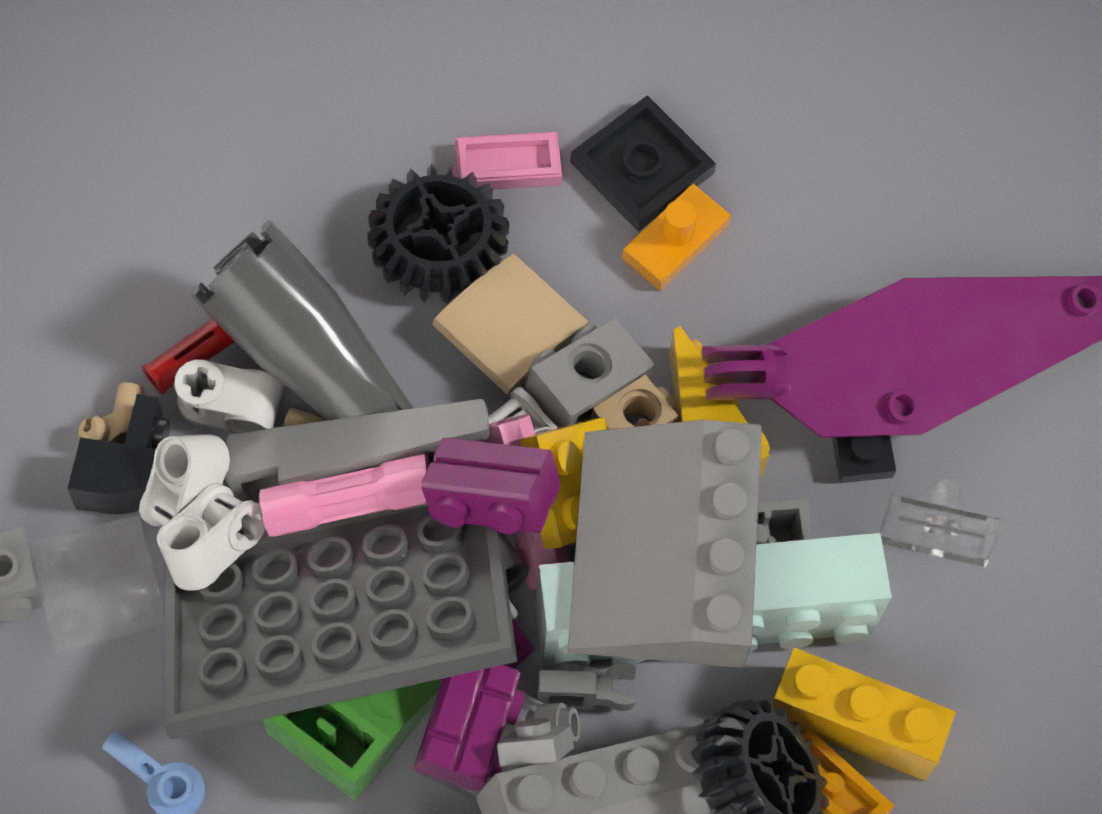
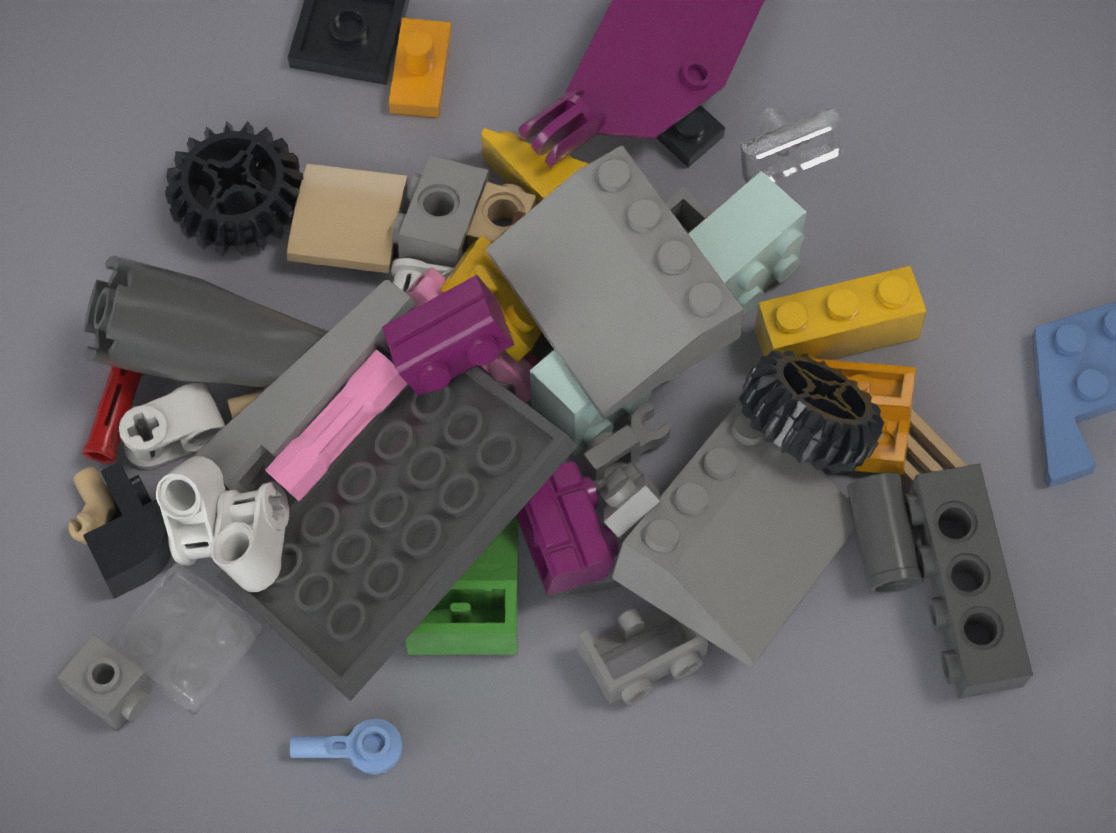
camera: 30 degrees left, 0 degrees up
bright pink tile [455,131,562,189] -> none

